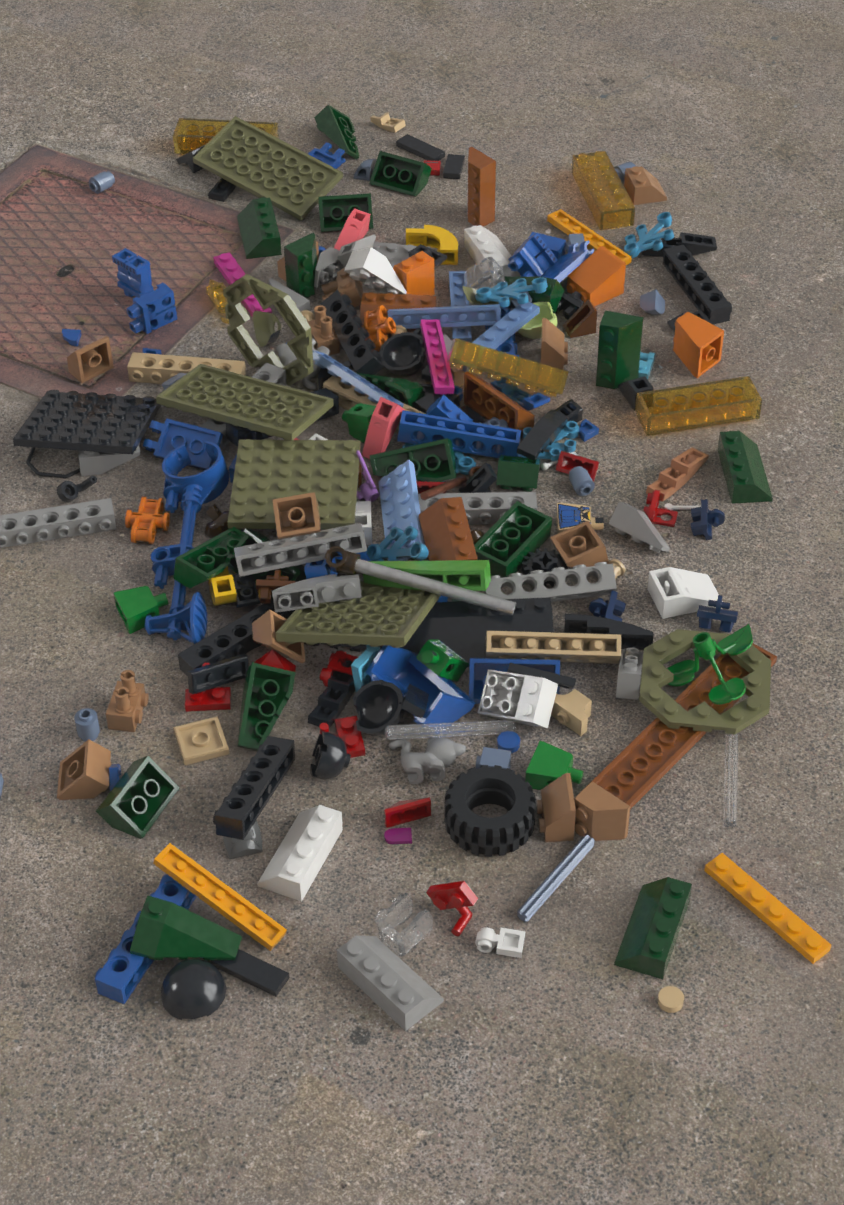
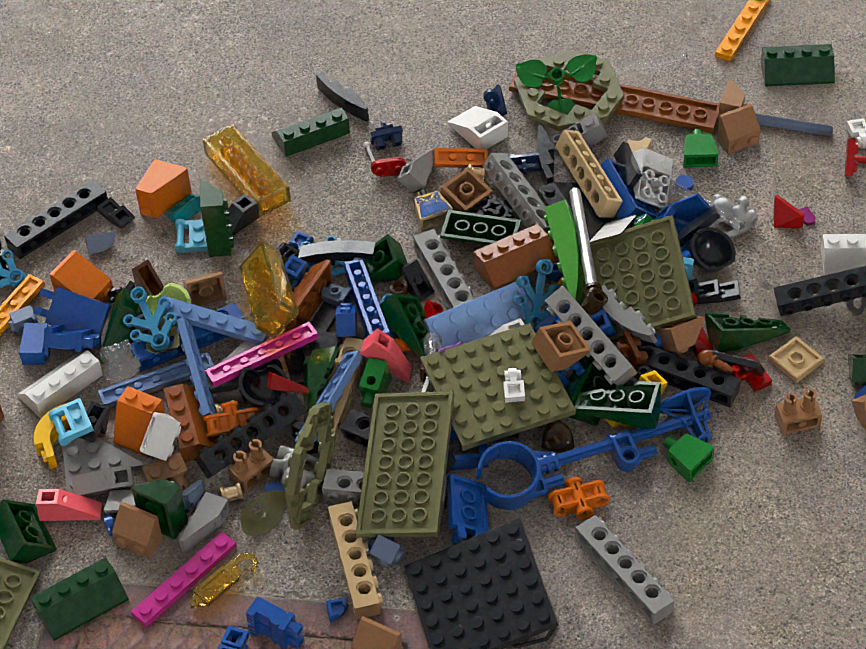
camera: 110 degrees left, 5 degrees up
black plate [57,476,97,503] -> none
sand blue brick [74,708,100,742] -> none
black cylinder [310,731,350,779] -> none
red plate [319,716,366,758] -> none
copper bar [420,475,467,500] -> none
black tyre [444,765,536,857] -> none
sand blue brick [475,747,511,770] -> none
red slope [555,451,599,481] -> none
sand blue brick [569,466,595,496] -> none
nougat slope [646,448,709,502] -> none
tan tile [658,986,684,1013] -> none
none -> medium azure plate [48,398,94,446]
none -> teal slope [165,194,201,223]
none -> sand blue brick [182,479,205,513]
none -> red slope [267,372,309,394]
none -> black slope [316,72,369,122]
none -> clear cone [423,333,442,356]
none -> orange plate [433,148,488,168]
none -> white plate [503,368,525,403]
none -> white sticker [589,215,636,242]
none -> dark orange bar [698,350,733,372]

